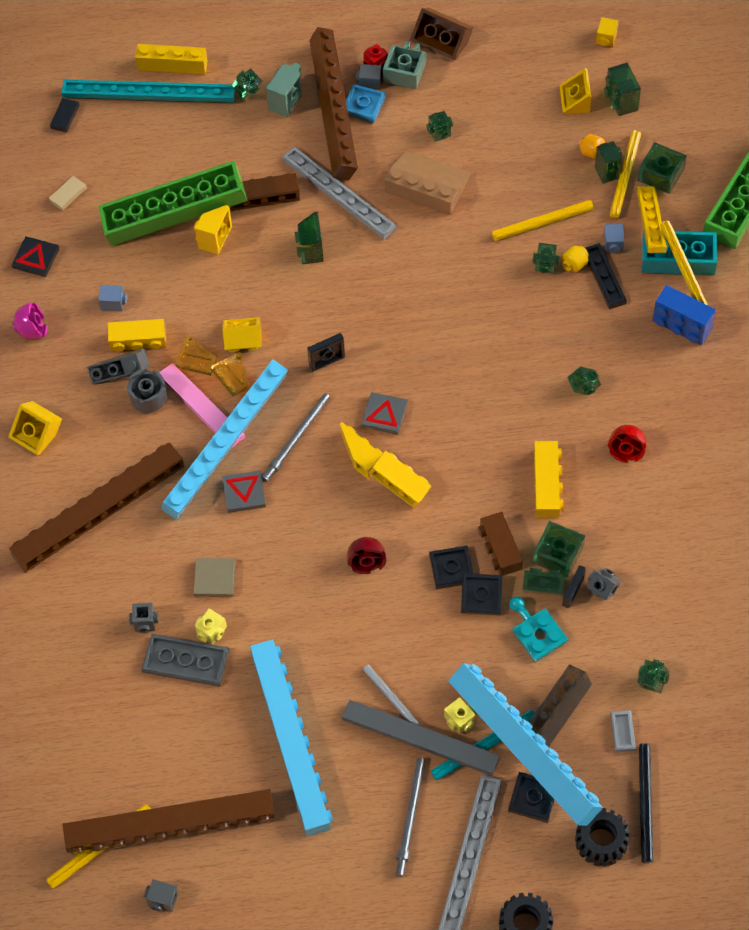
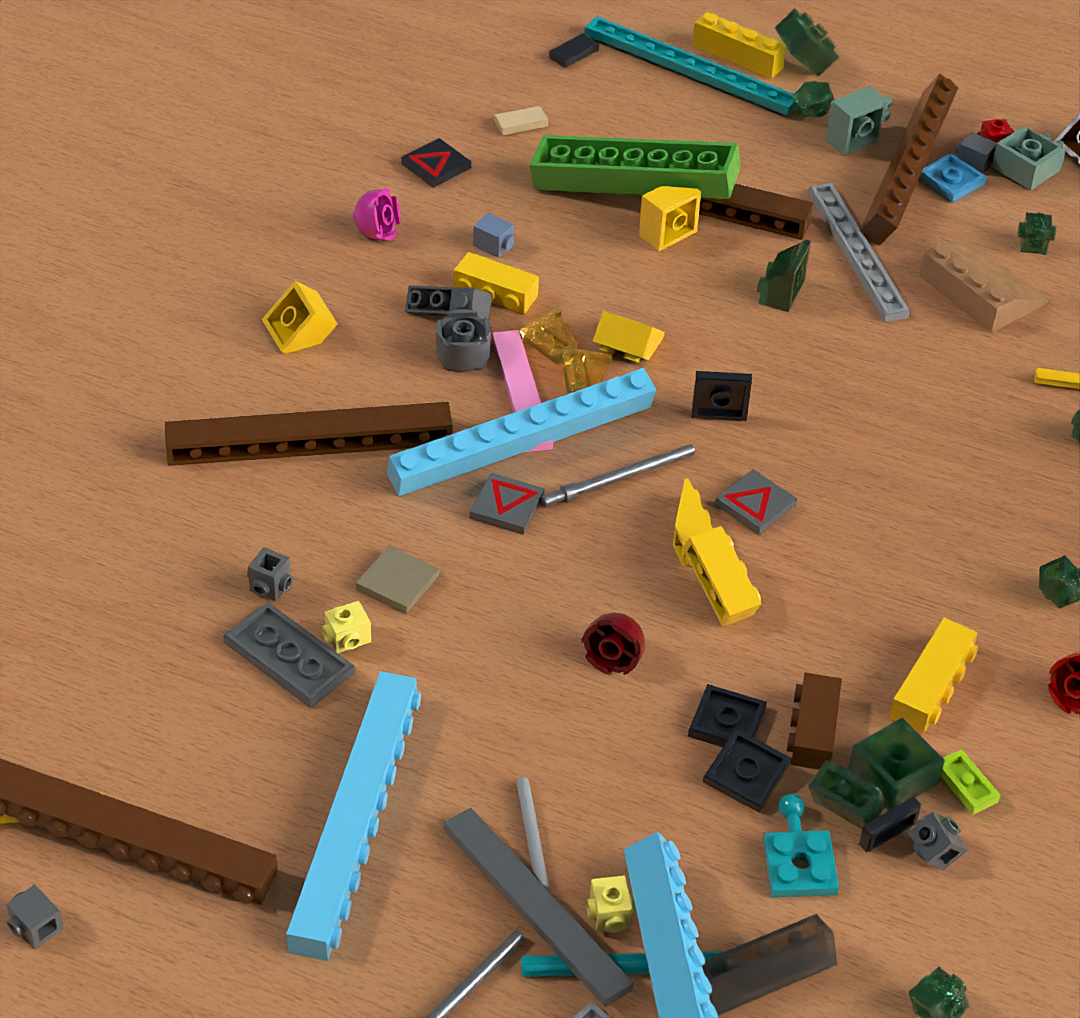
camera: 25 degrees right, 15 degrees down
none -> clear green brick [774,8,839,77]
none -> lime plate [934,749,1001,815]

